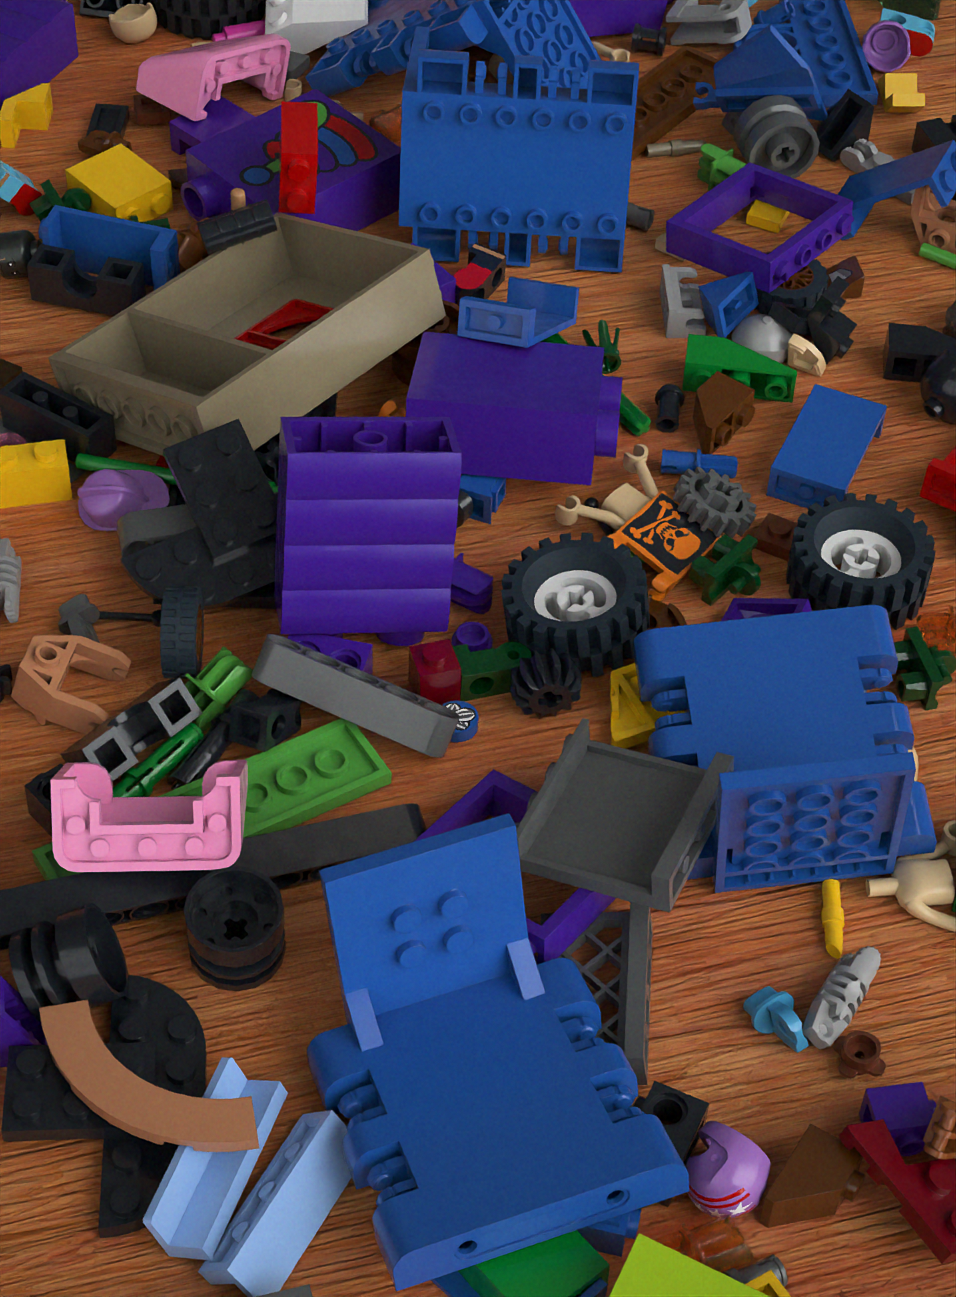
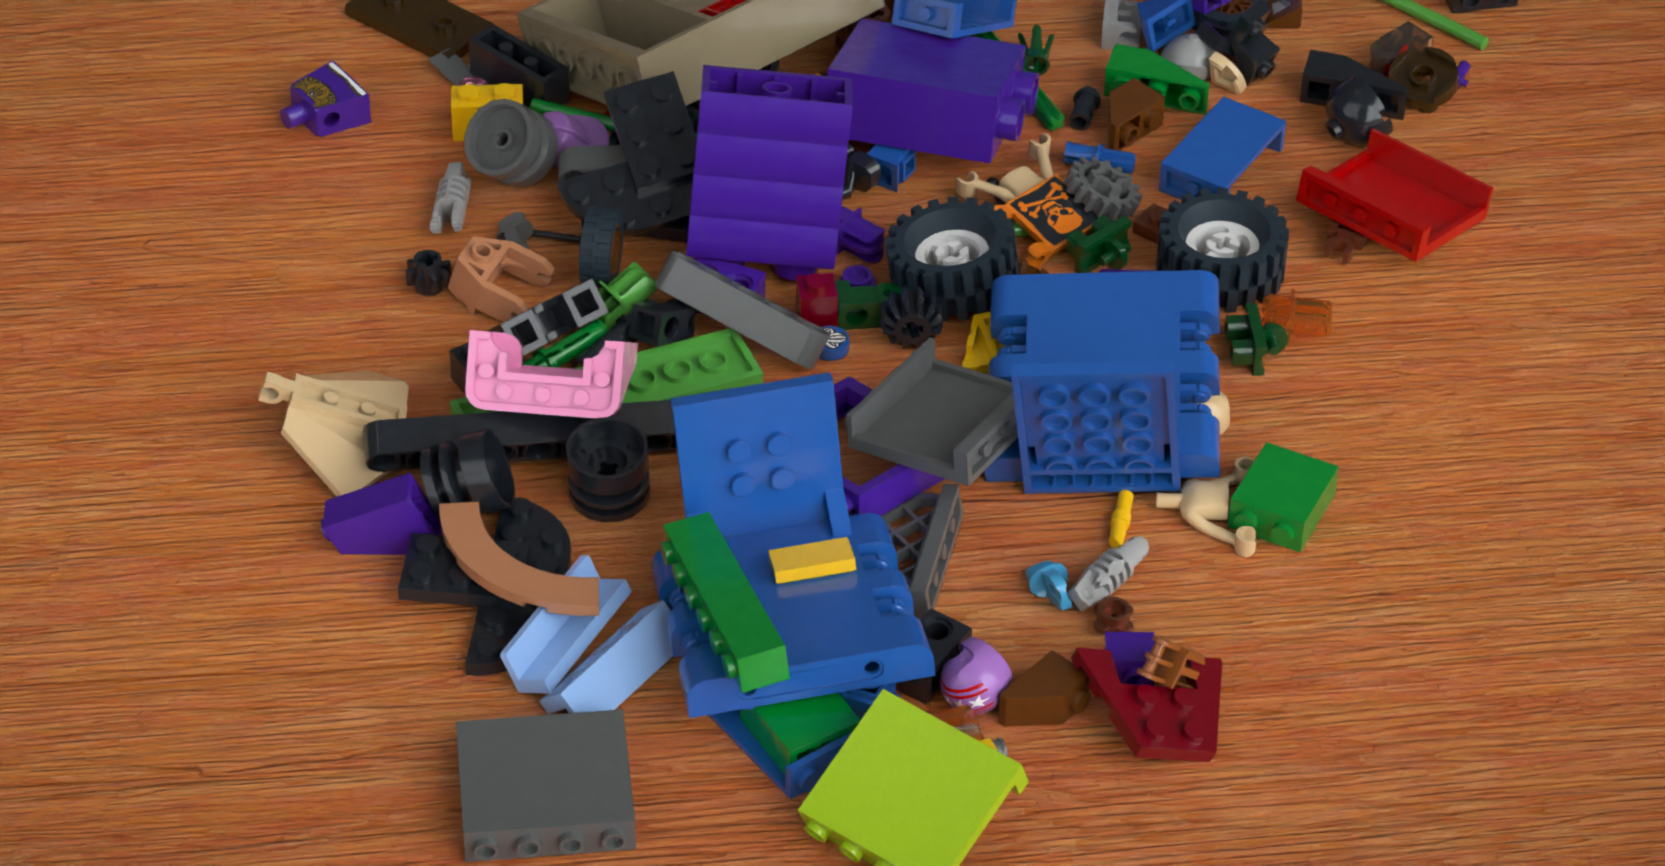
camera: 10 degrees right, 5 degrees down
none -> dark grey wheel [464,98,558,188]
none -> green brick [660,512,790,693]
none -> yellow tile [768,537,856,584]

